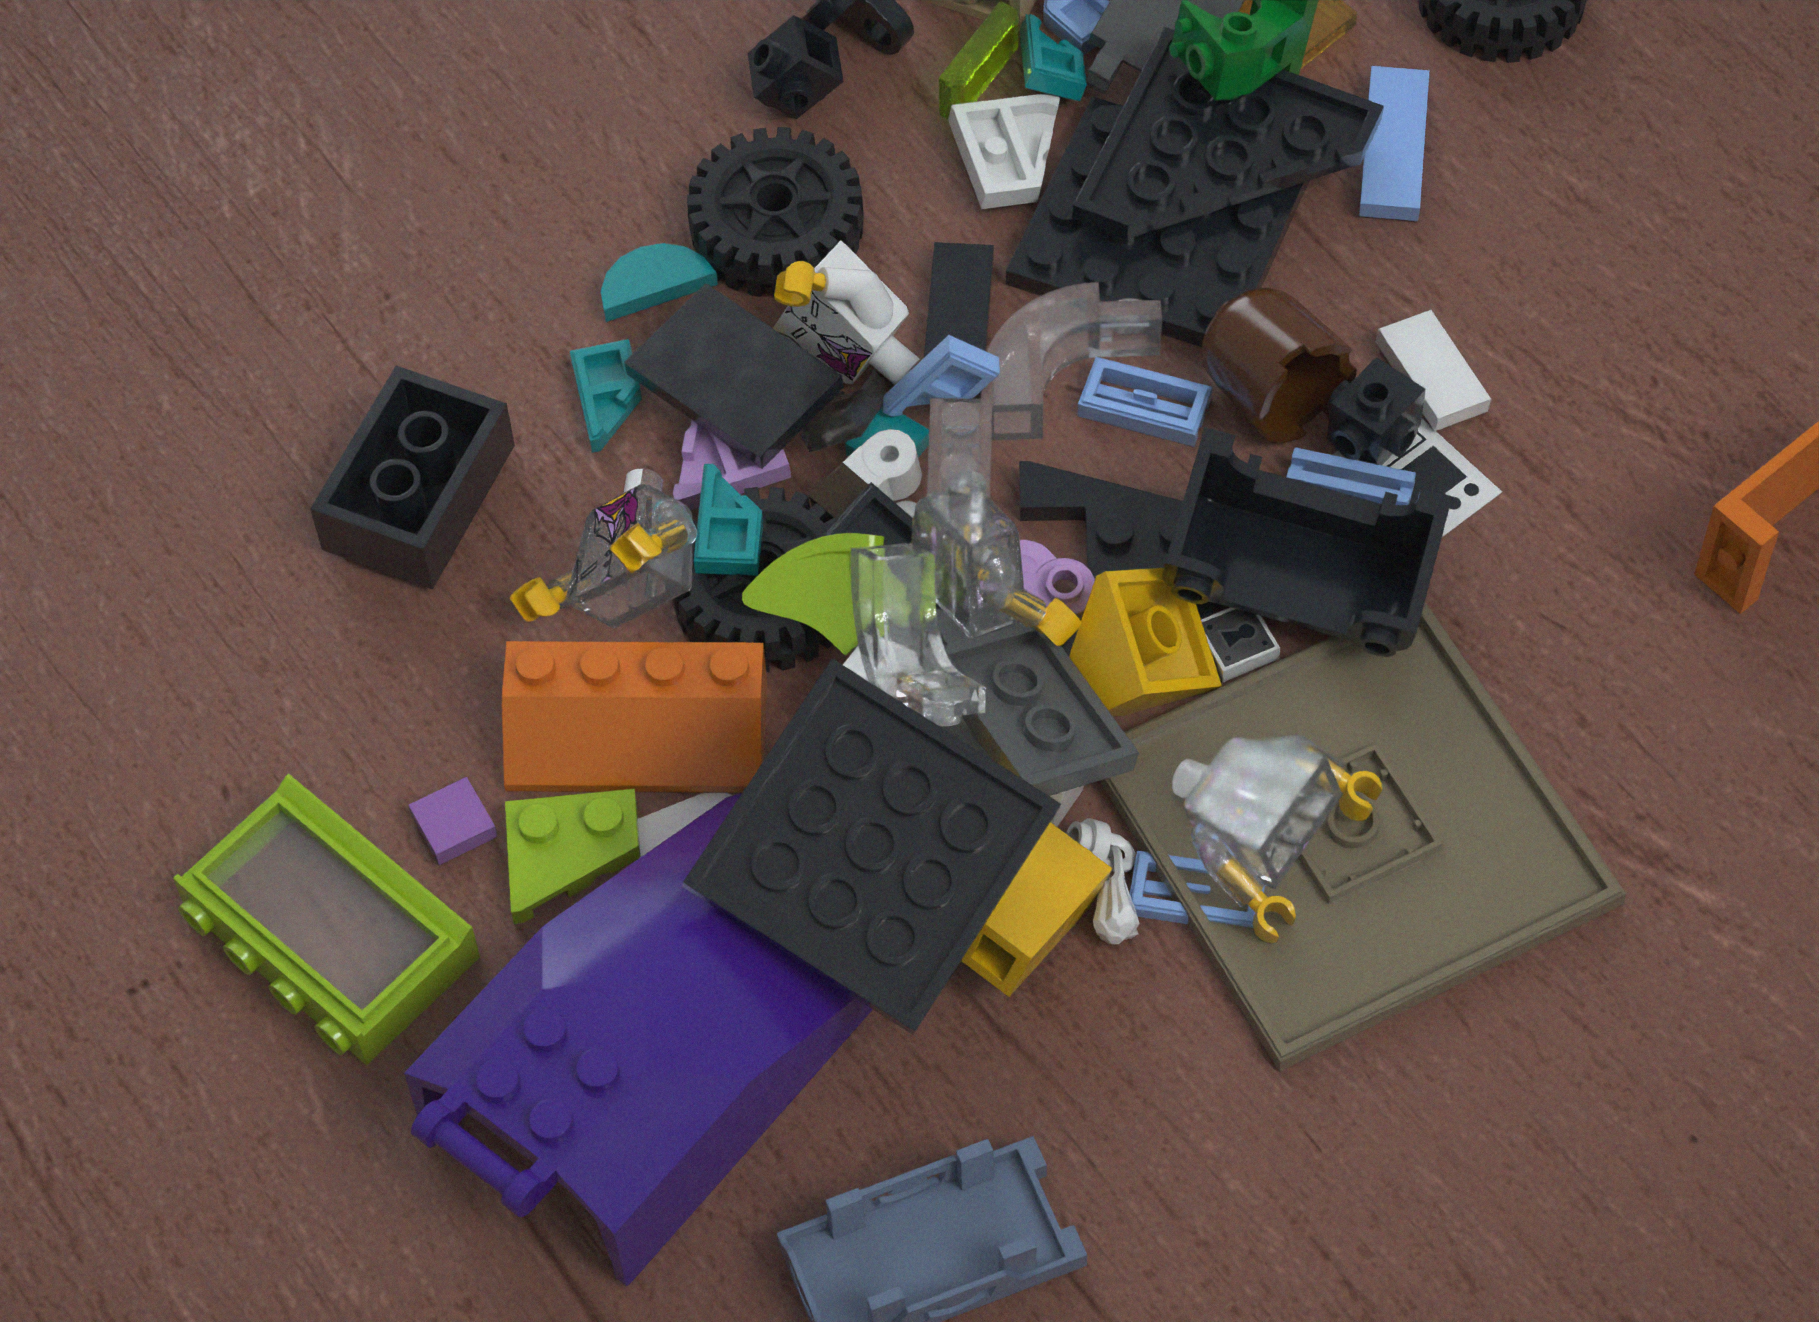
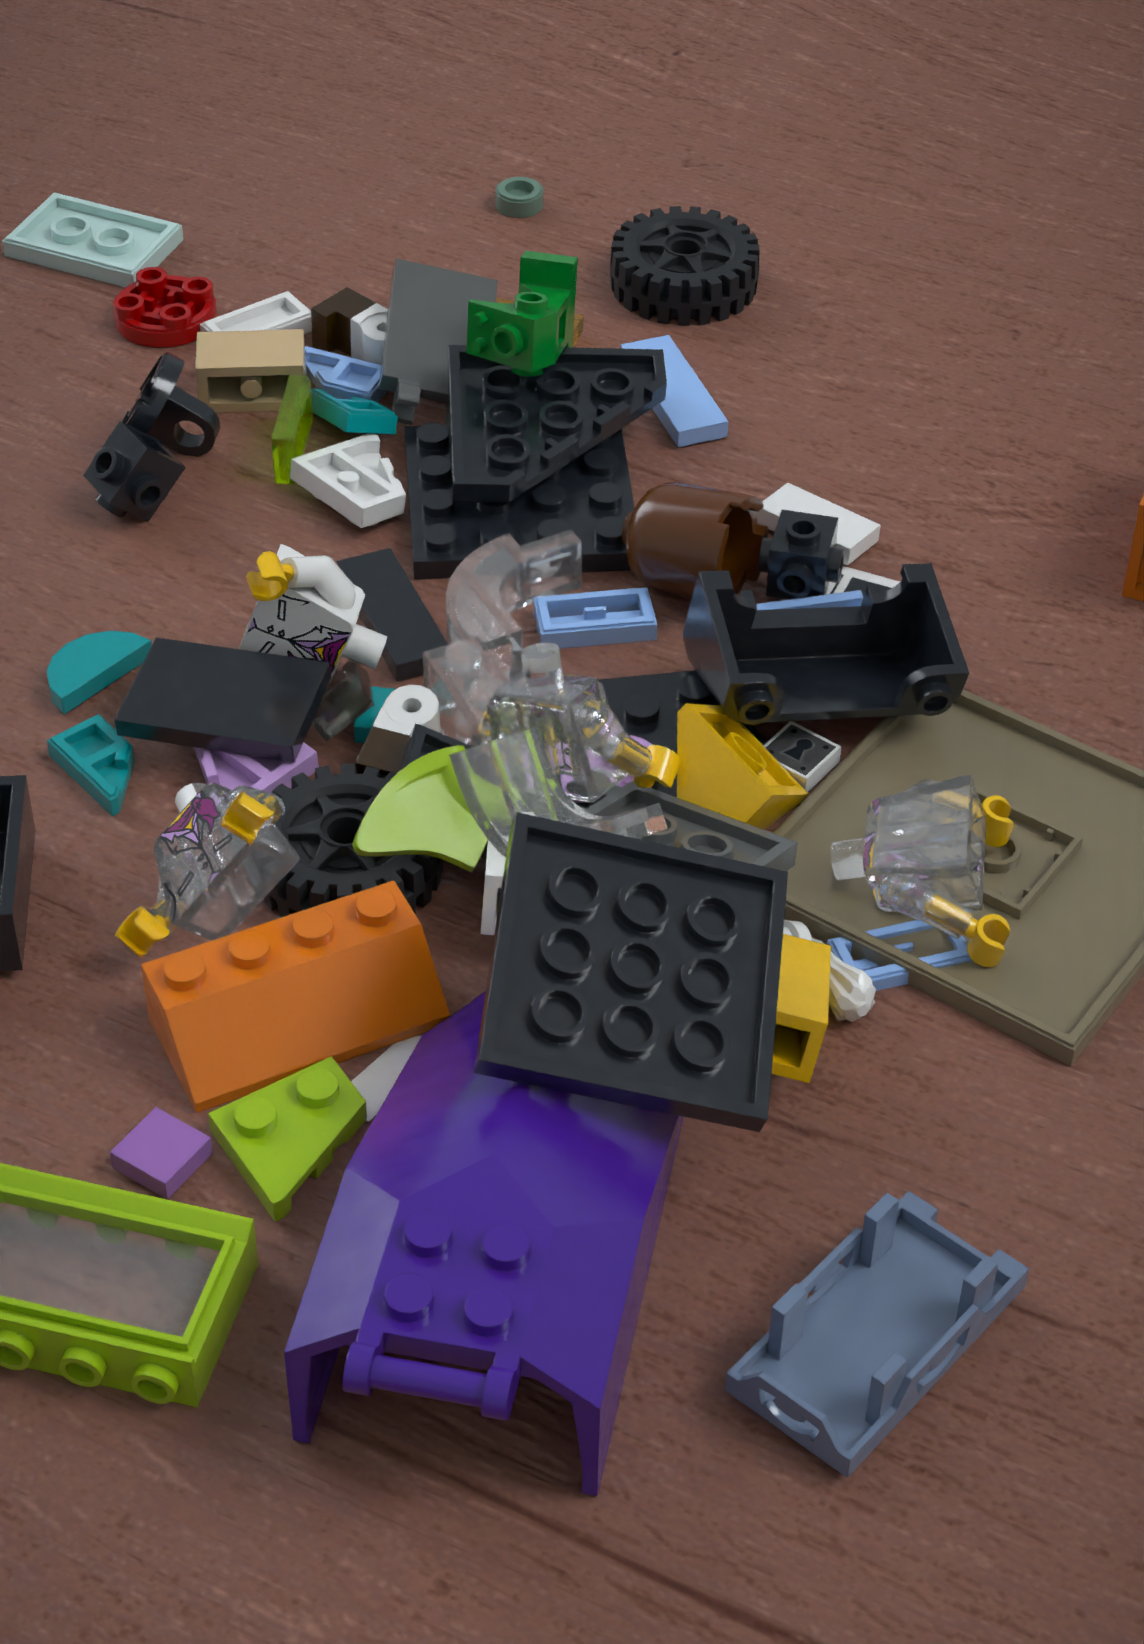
camera: 30 degrees left, 15 degrees down
black wheel [687,127,864,298] -> none
teal tile [694,464,763,576] -> none
light blue tile [883,335,1000,416] -> none

